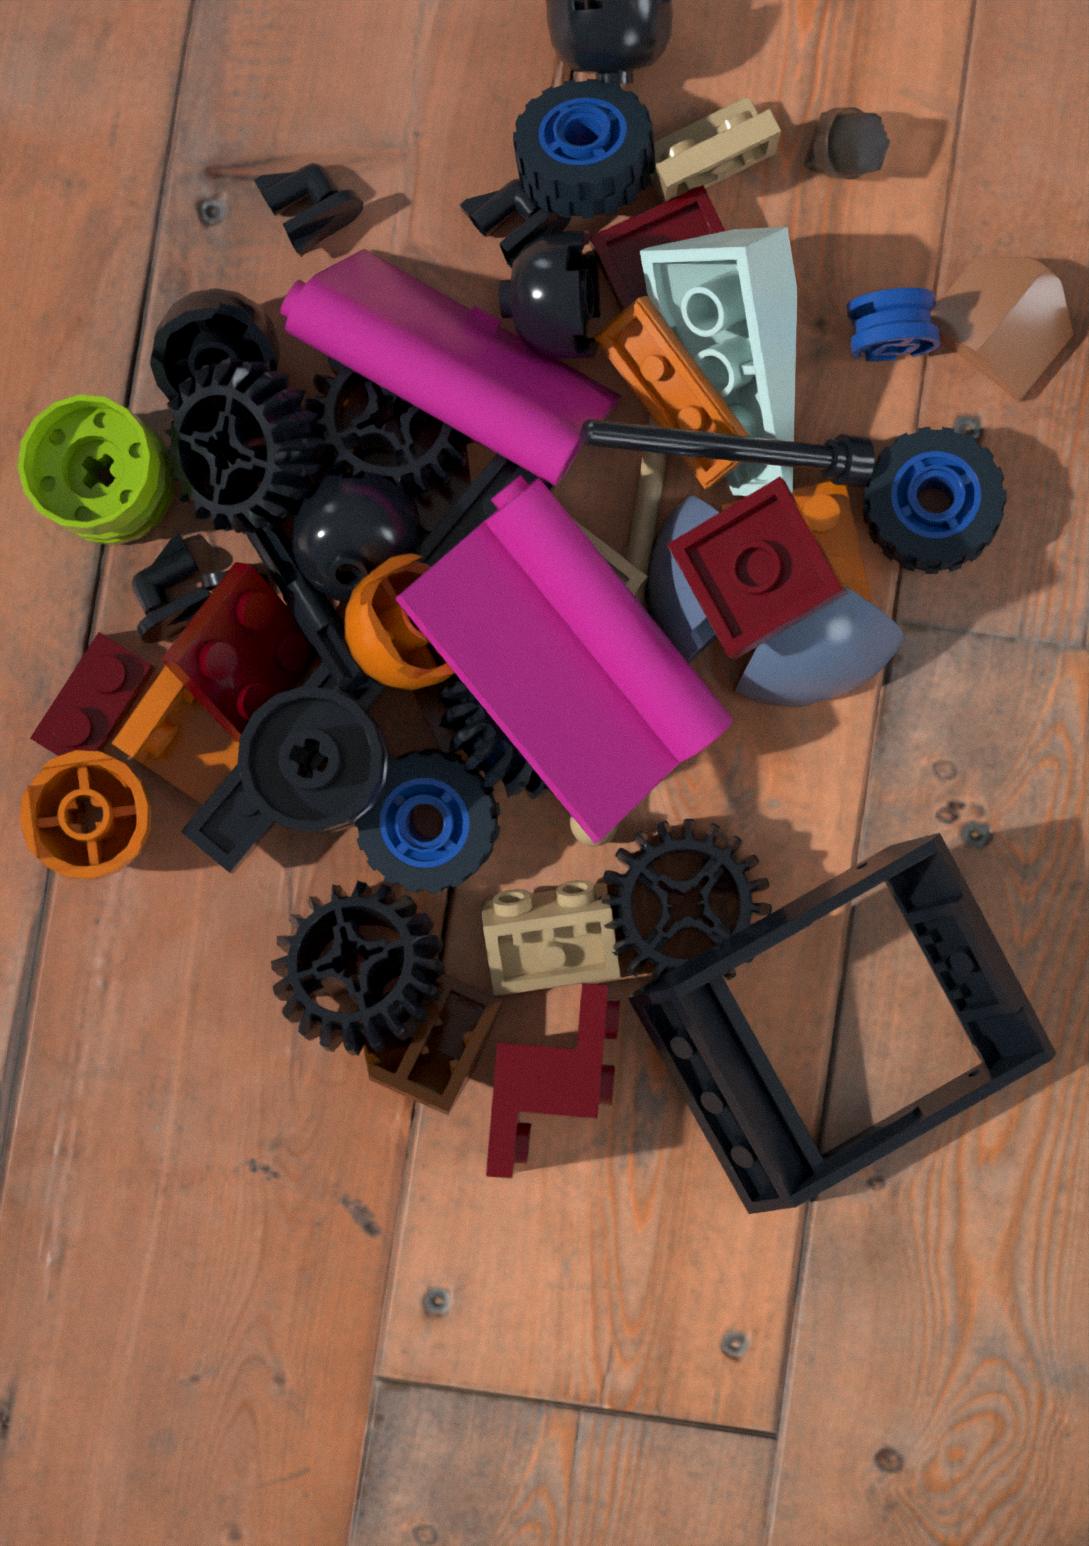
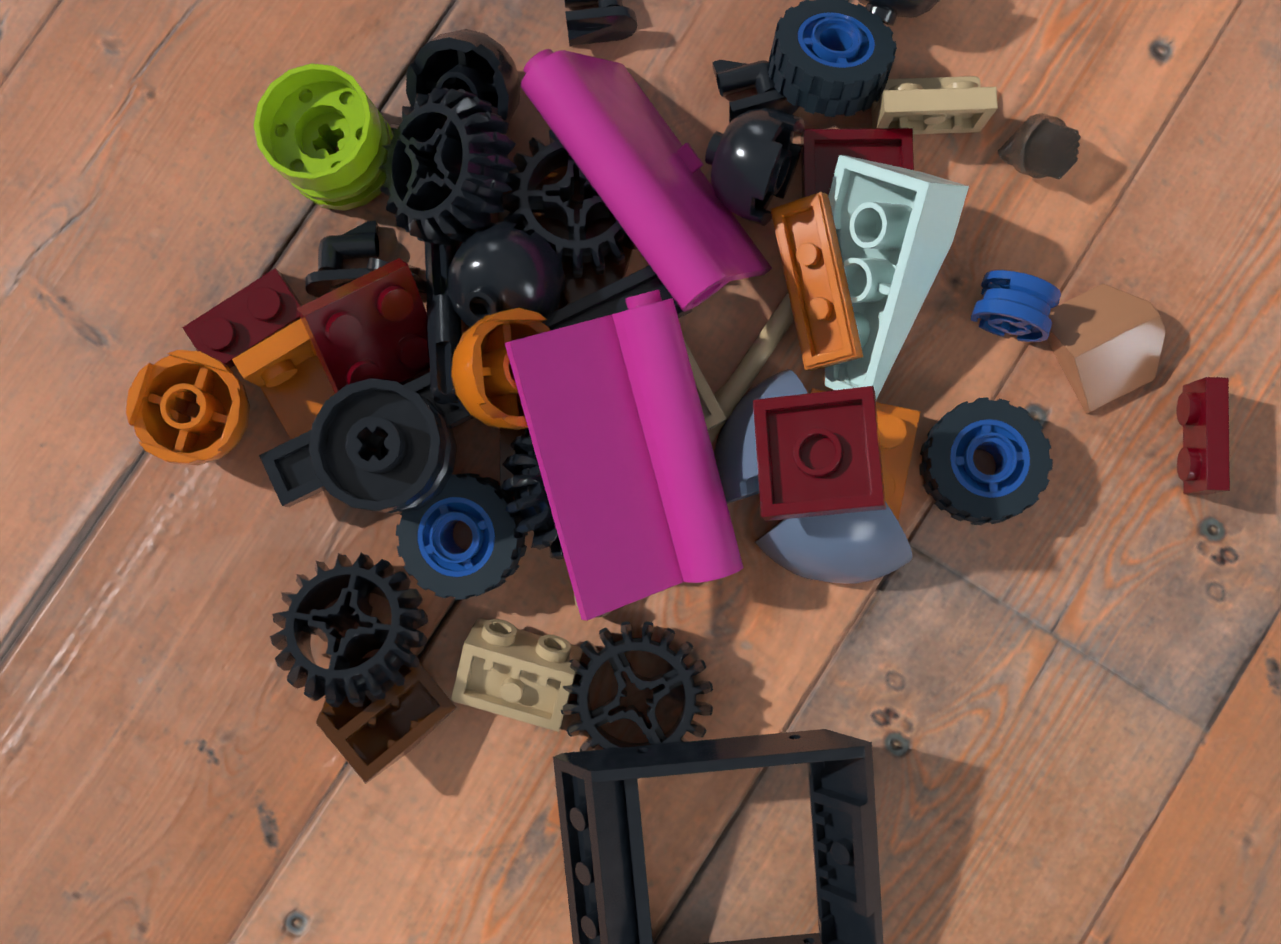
camera: 20 degrees right, 0 degrees up
dark red bracket [486,983,620,1179] -> none
black piece [581,419,875,487] -> none

